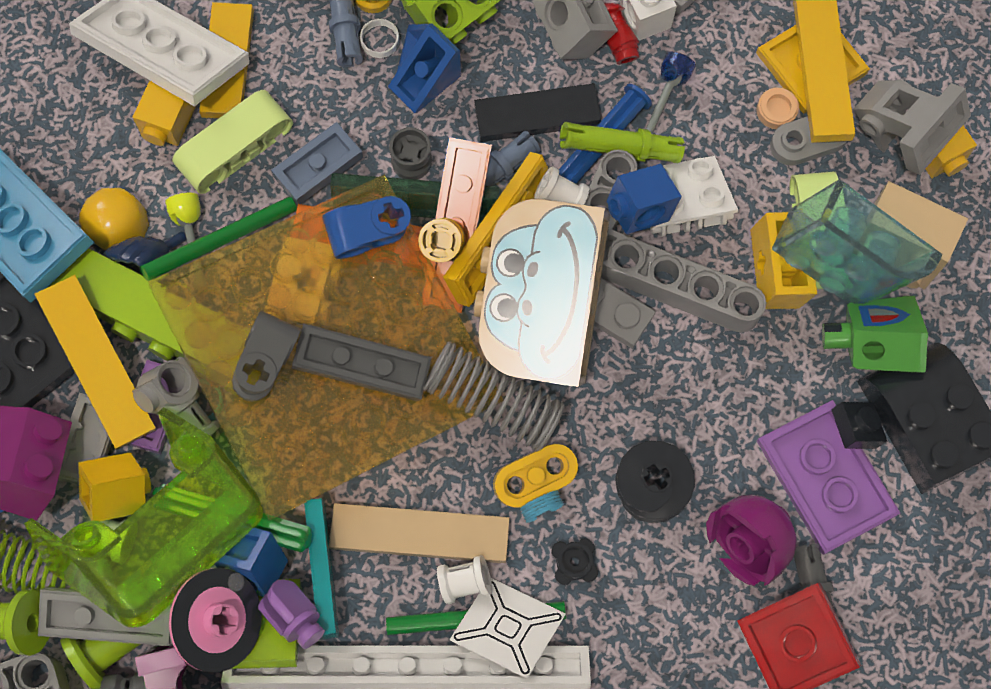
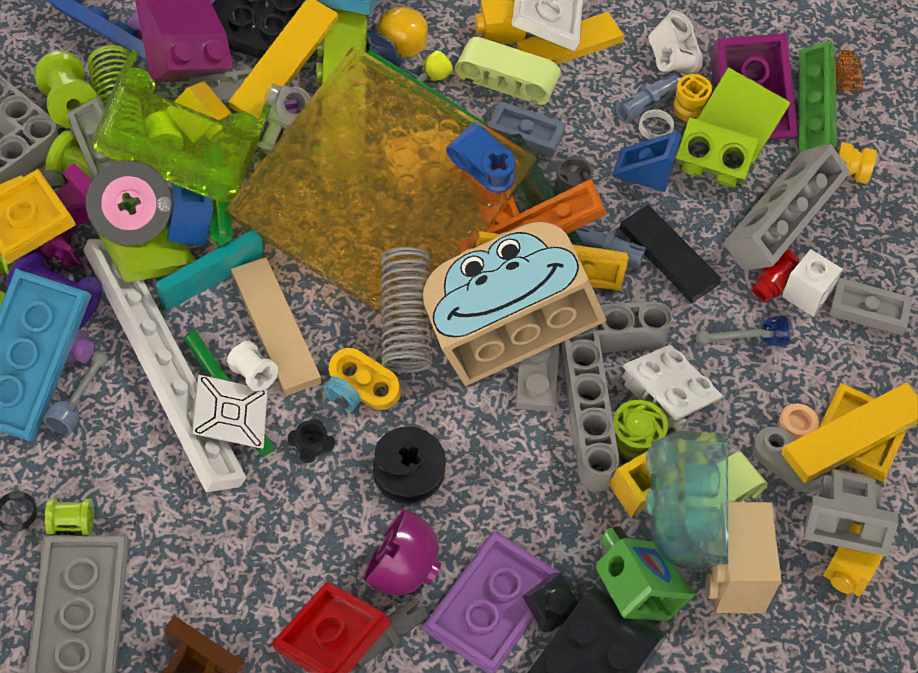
camera: 60 degrees right, 15 degrees down
dark grey piece [232,310,302,402] -> none
medium lavender arm [258,579,325,649] -> none
dark grey tile [291,323,432,402] -> none
yellow wheel [418,217,465,263] -> none
white bush [534,166,590,205] -> none
blue axle [559,83,652,184] -> none
lime pin [559,122,685,163] -> none
blue brick [606,164,682,234] -> none
none -> lime wheel [613,399,668,461]

